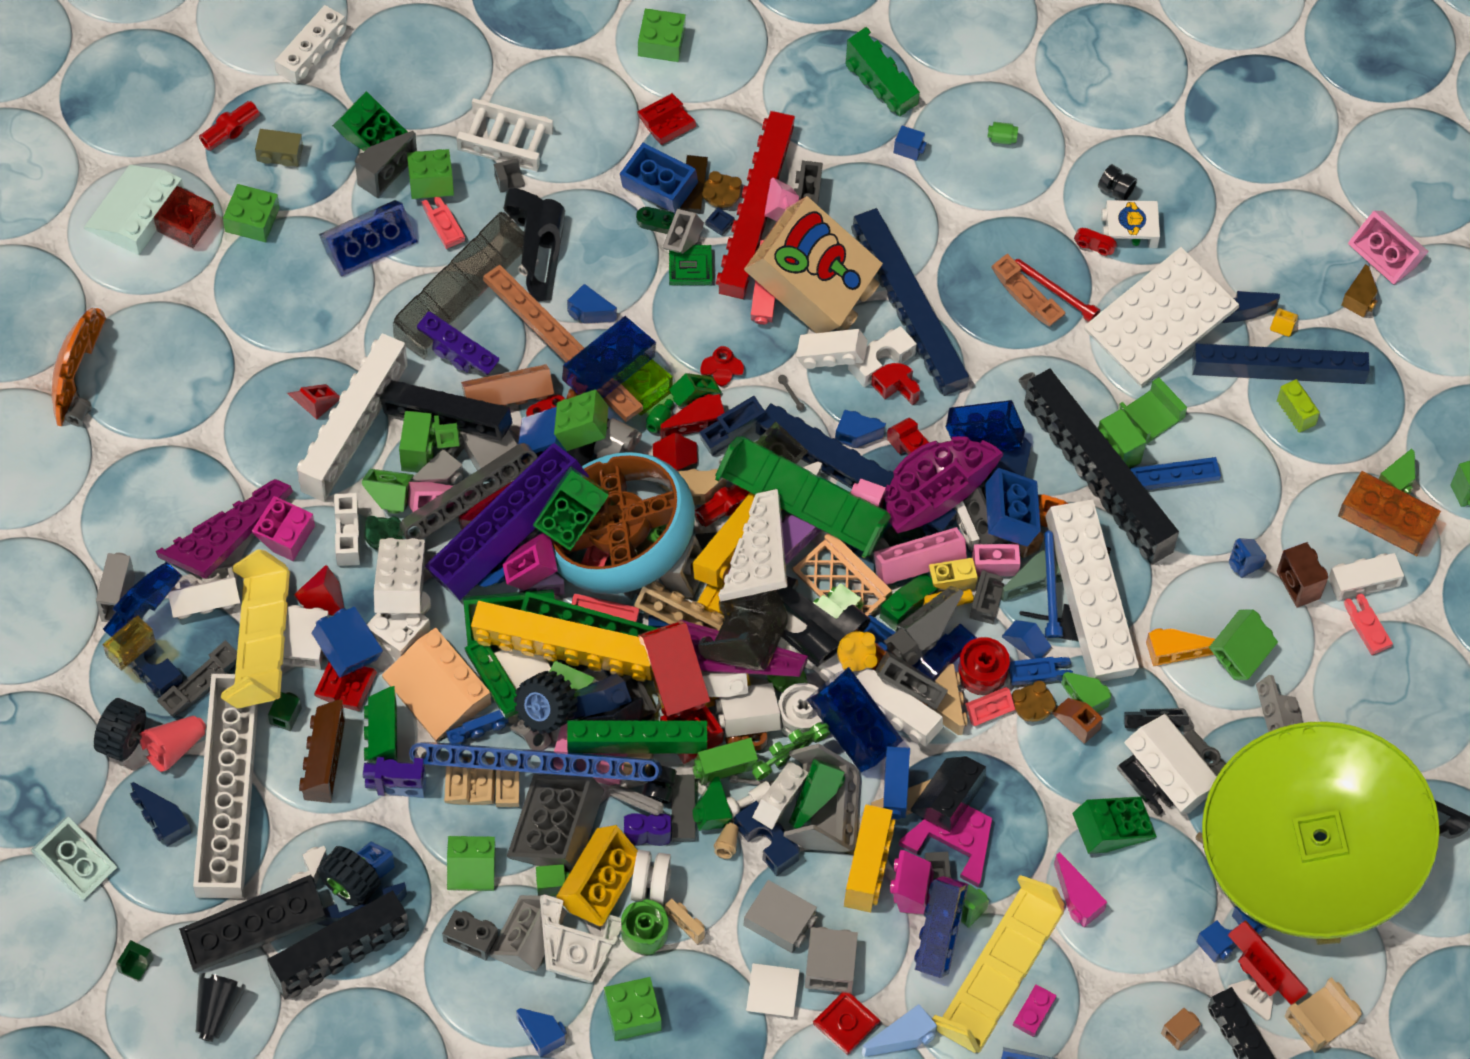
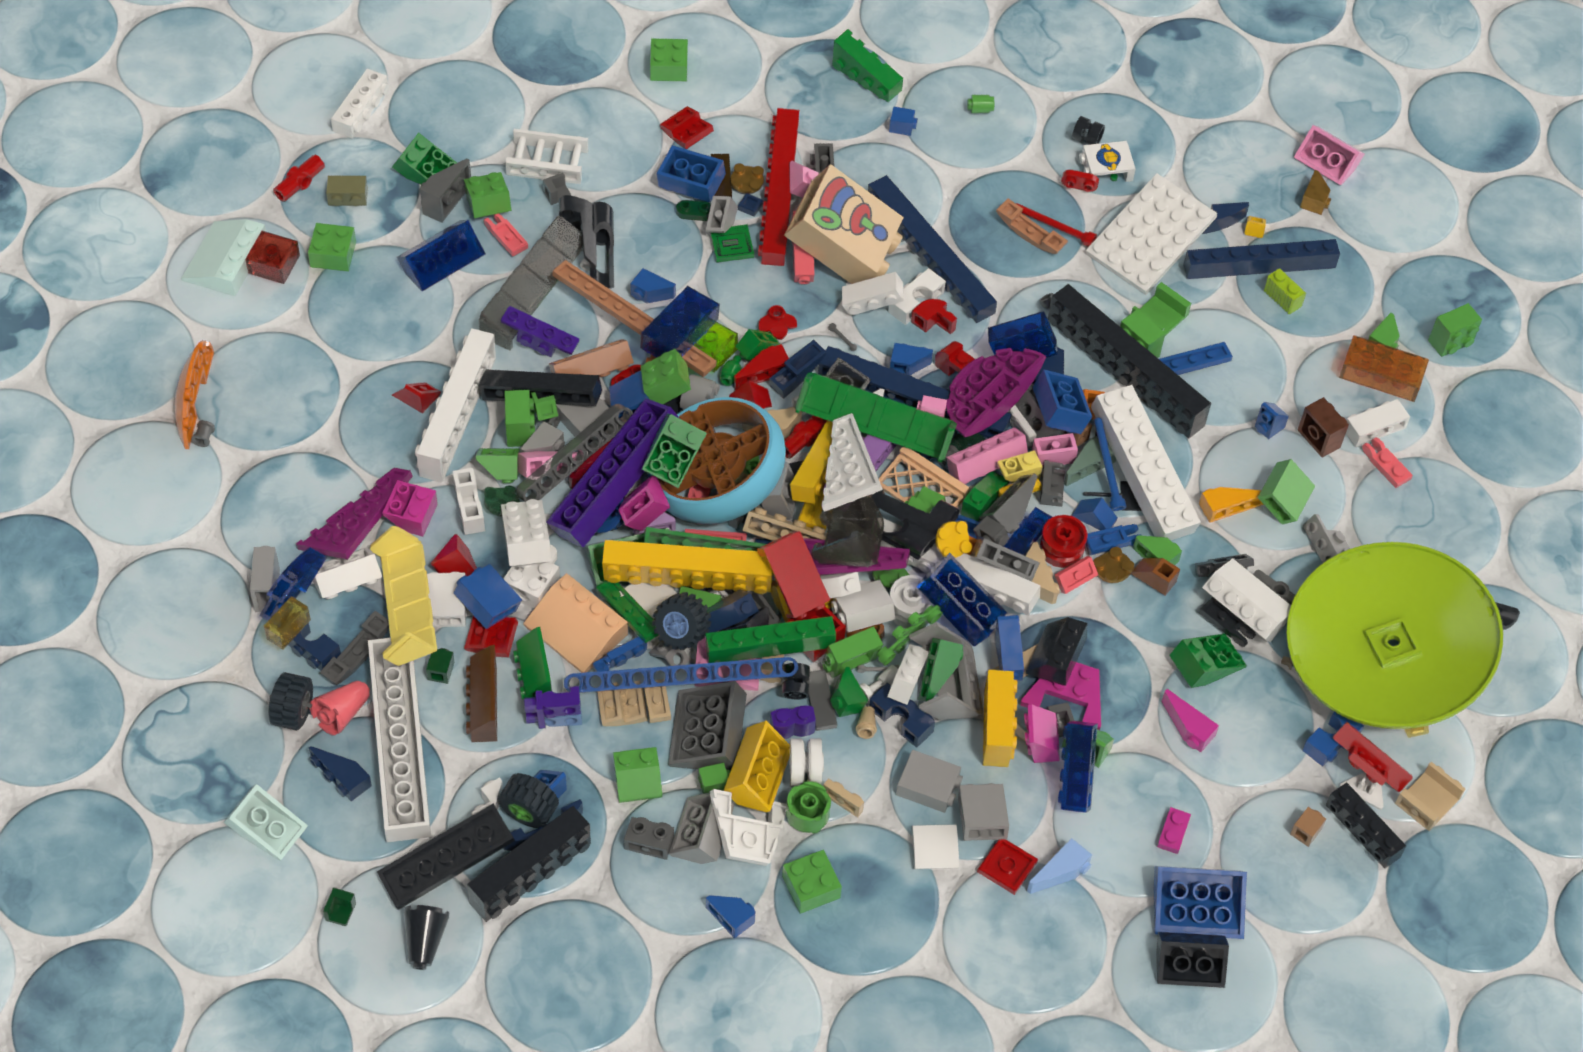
camera: 10 degrees left, 5 degrees down
light grey axle [609,784,664,816] -> none
light yellow piece [932,875,1065,1053] -> none

